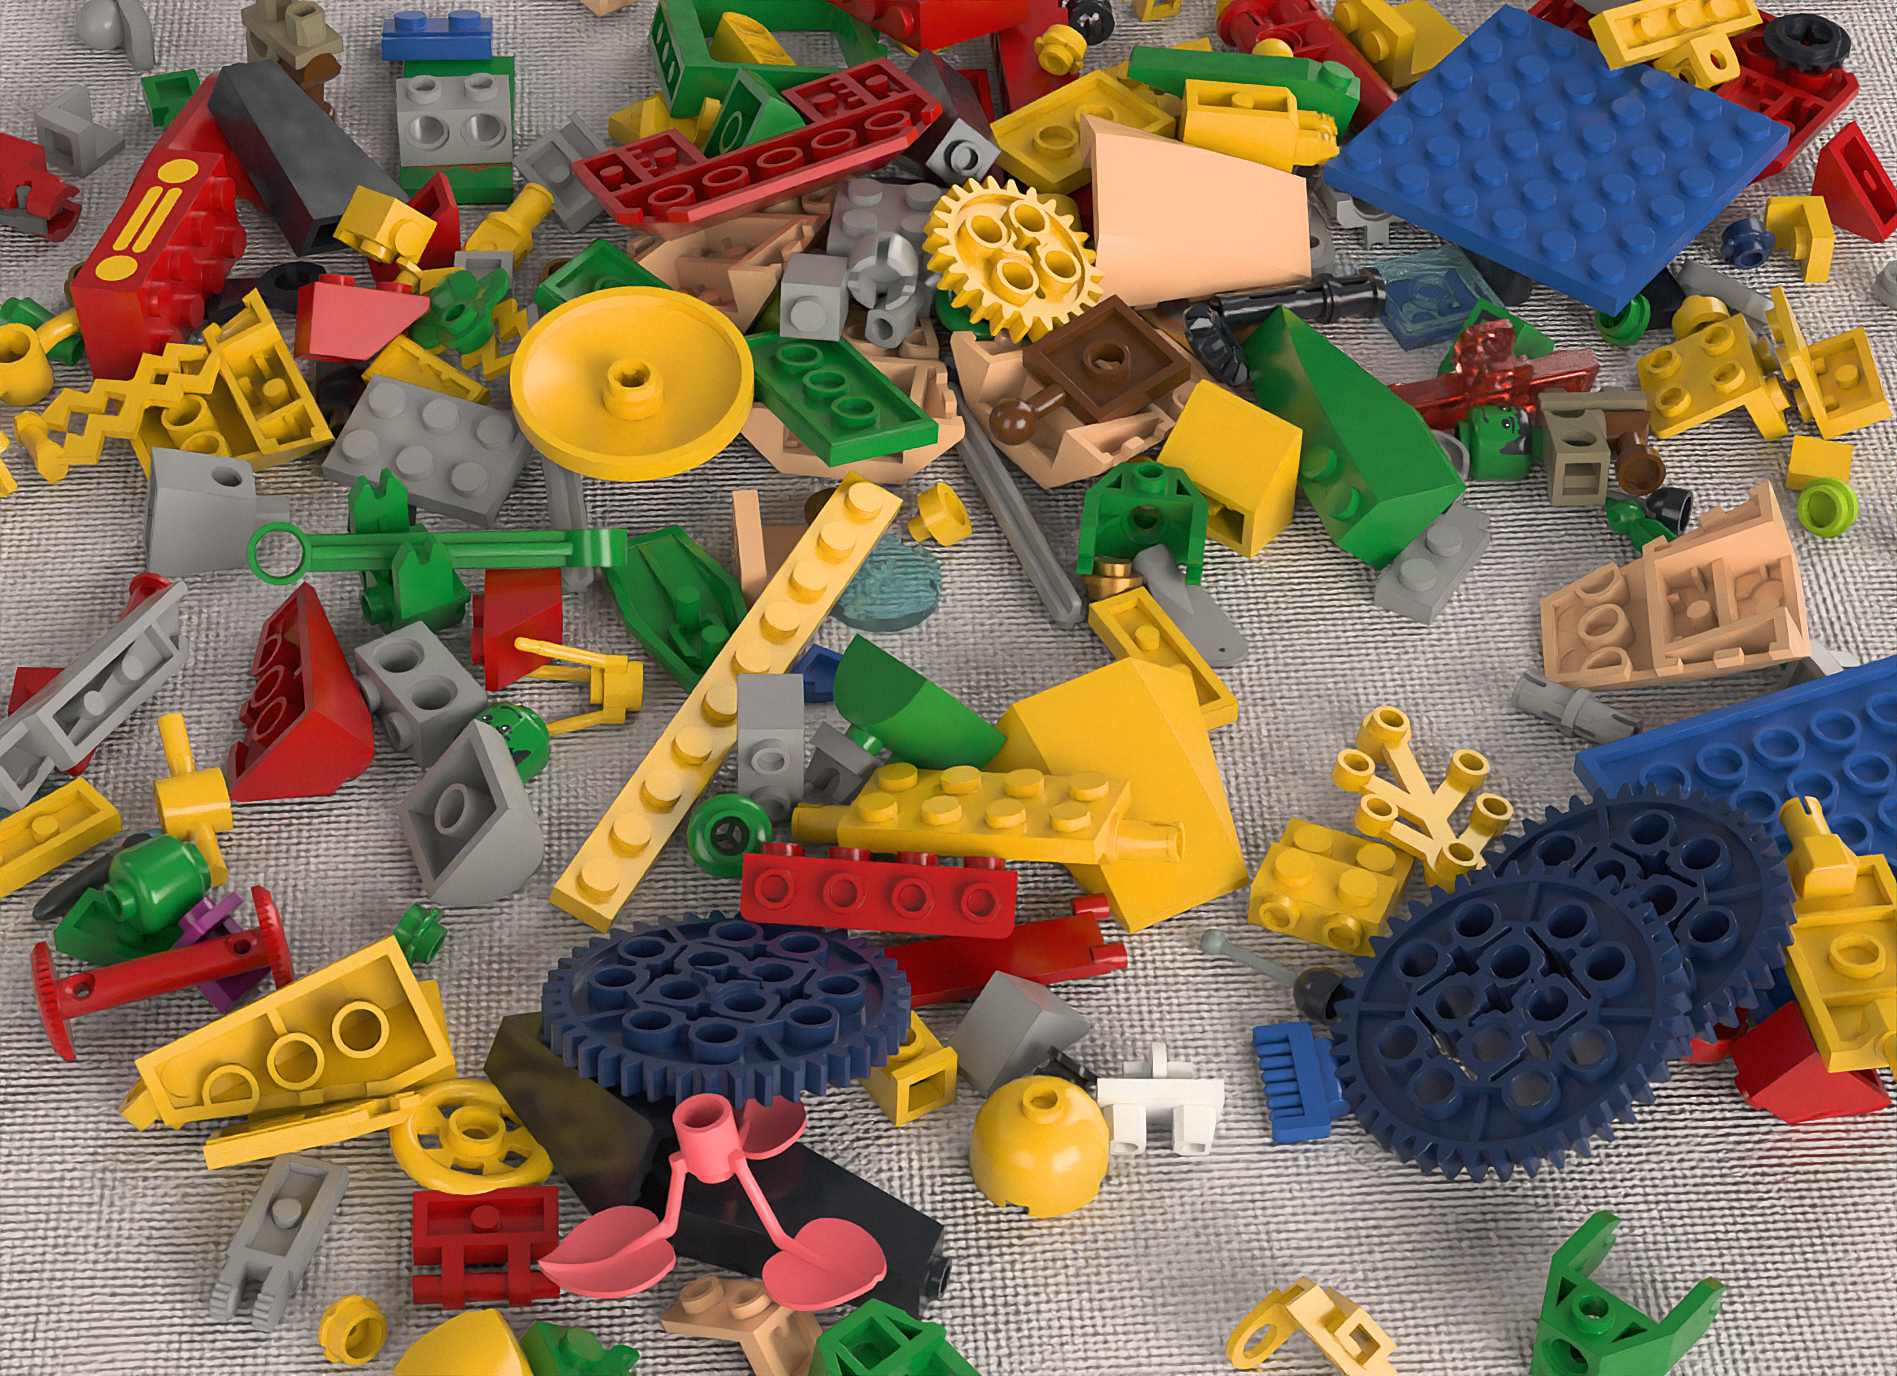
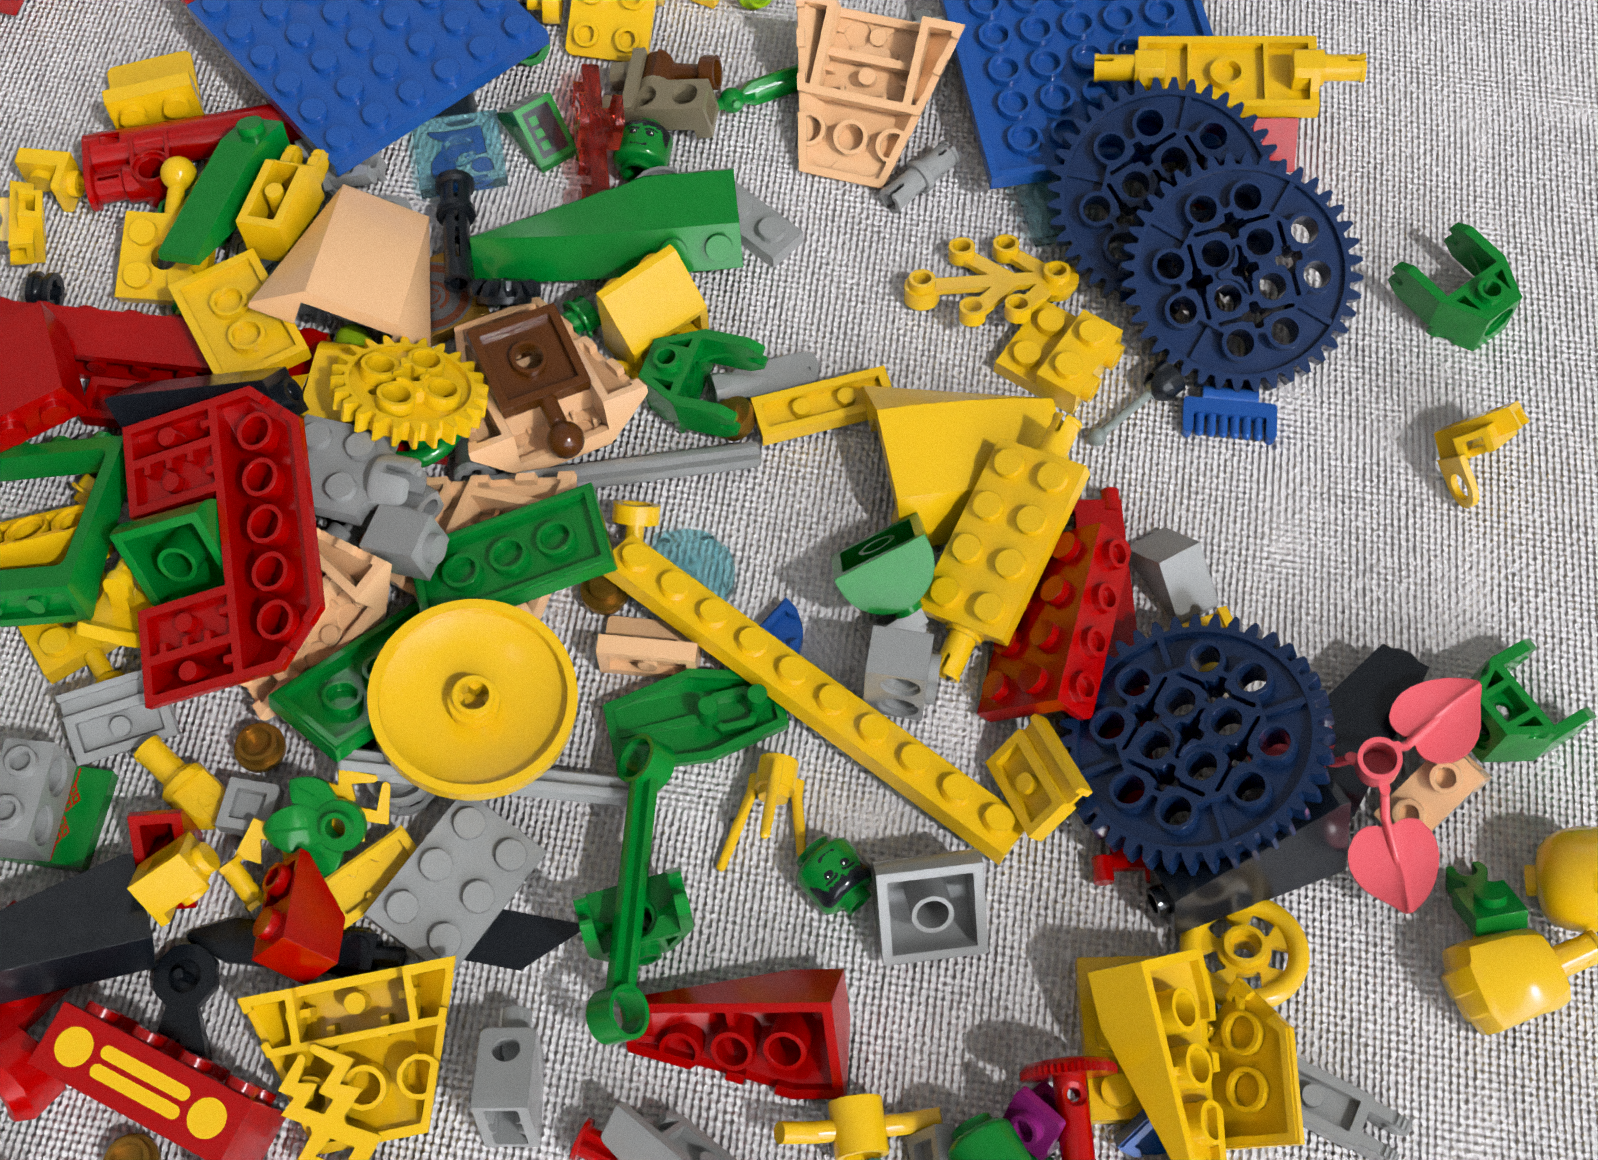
camera: 75 degrees left, 20 degrees up
yellow plate [318,1294,388,1366] -> none
light grey brick [354,620,488,770] -> none
green plate [393,903,448,967] -> none
red plate [412,1186,560,1311] -> none
red slope [471,568,563,691] -> none
green head [686,793,773,880] -> none
yellow cylinder [969,1075,1110,1218] -> none
black bush [1033,1045,1101,1092] -> none
yellow plate [1034,24,1087,75] -> none
white hips [1094,1041,1225,1156] -> none
black hinge [1547,478,1693,537] -> none
none -> yellow plate [985,713,1093,842]

